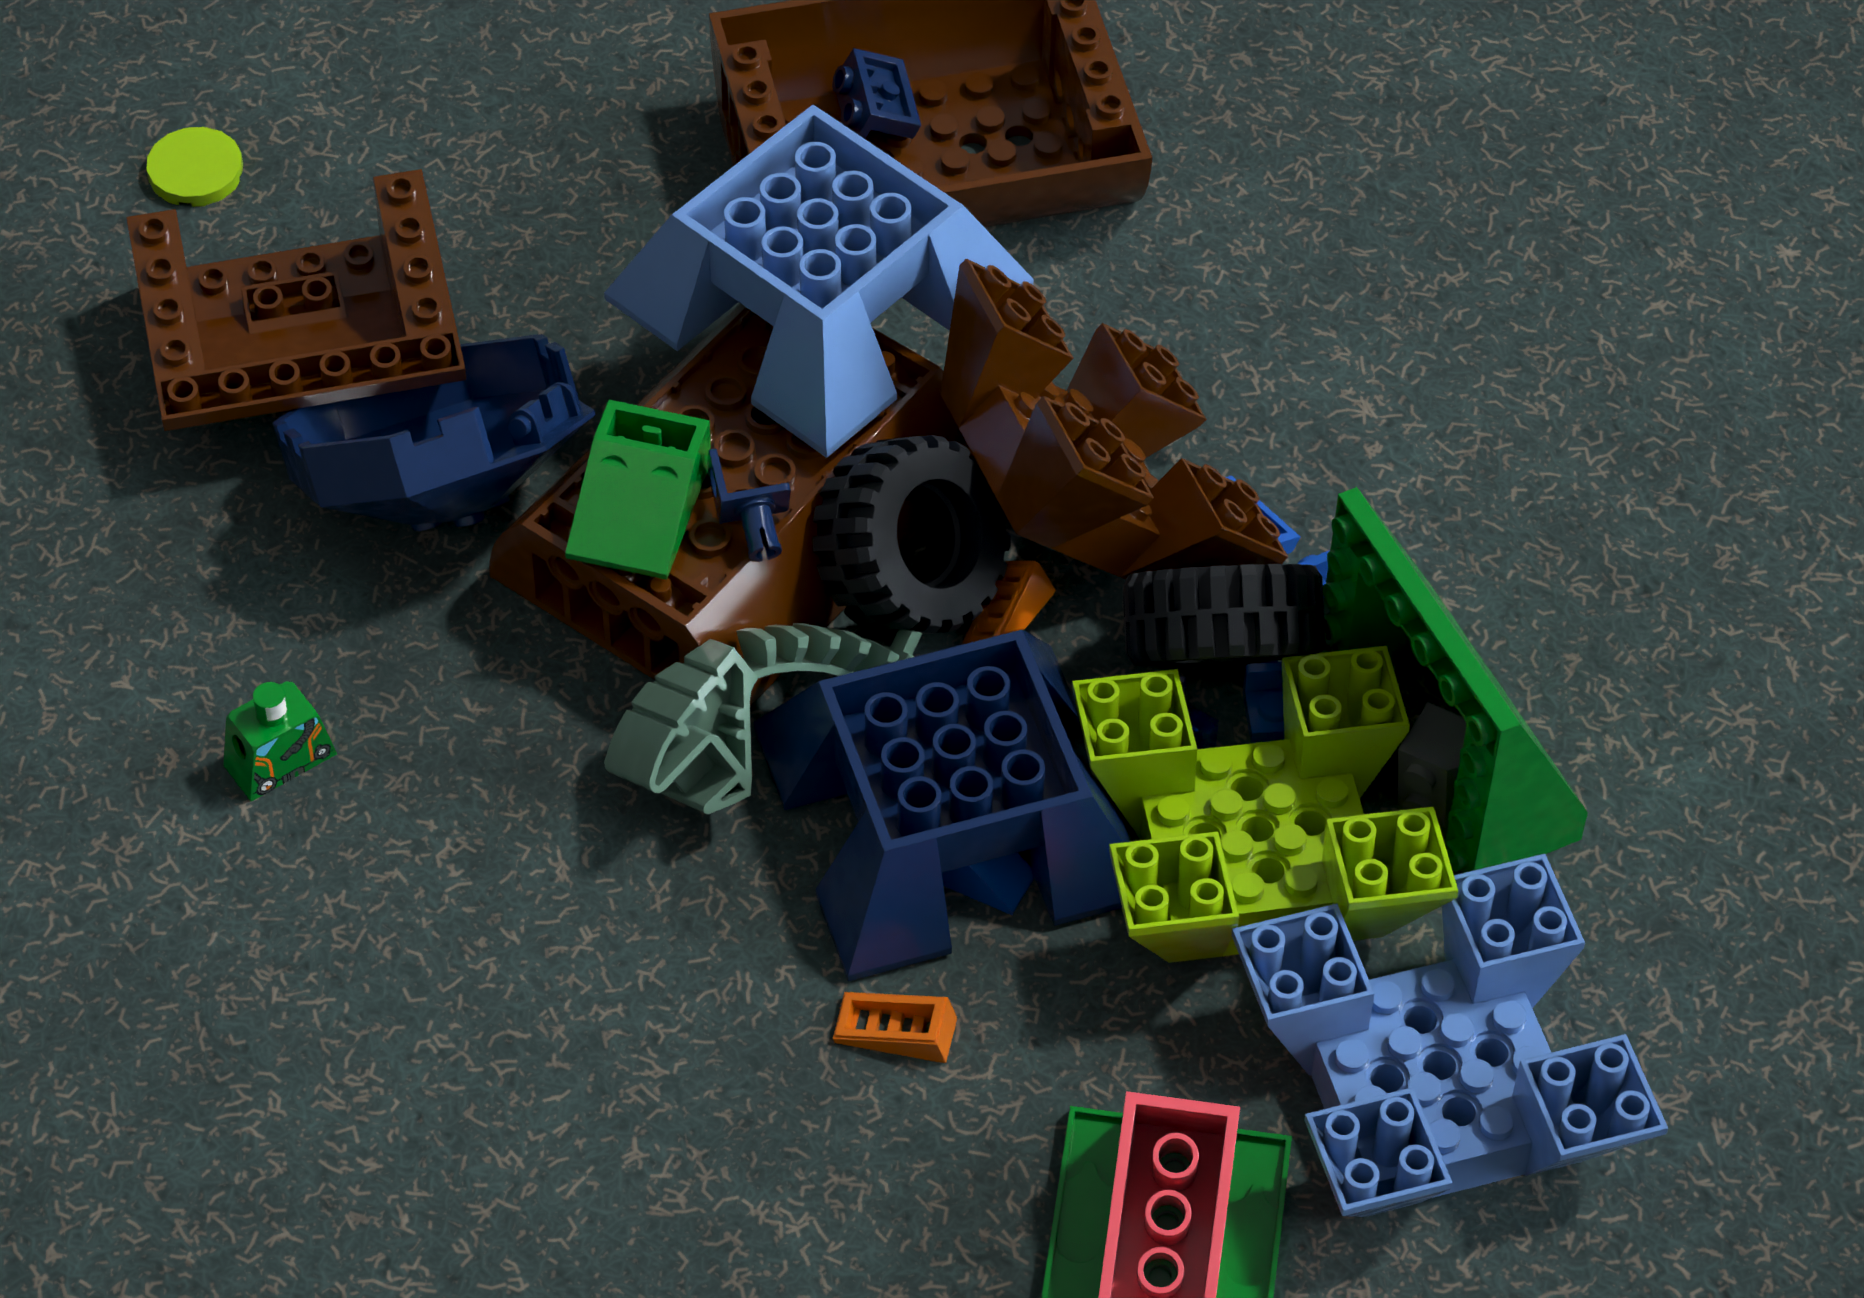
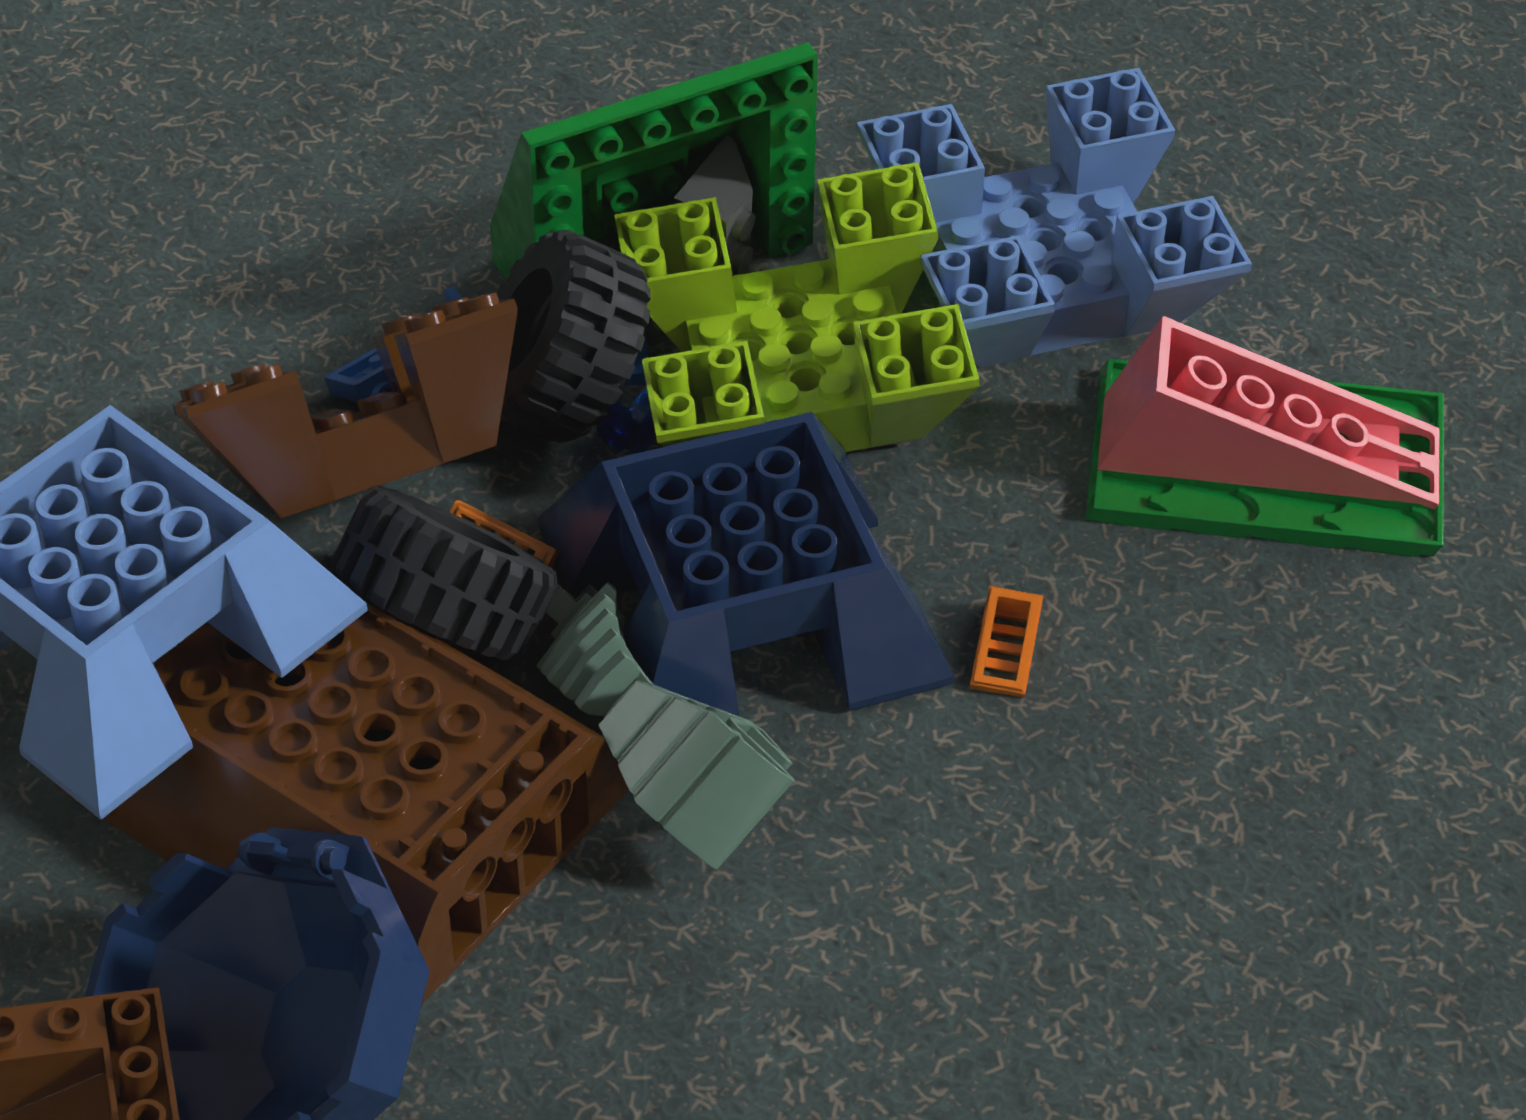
camera: 90 degrees left, 5 degrees down
green slope [565,400,711,580] -> none
dark blue bracket [707,448,791,562] -> none

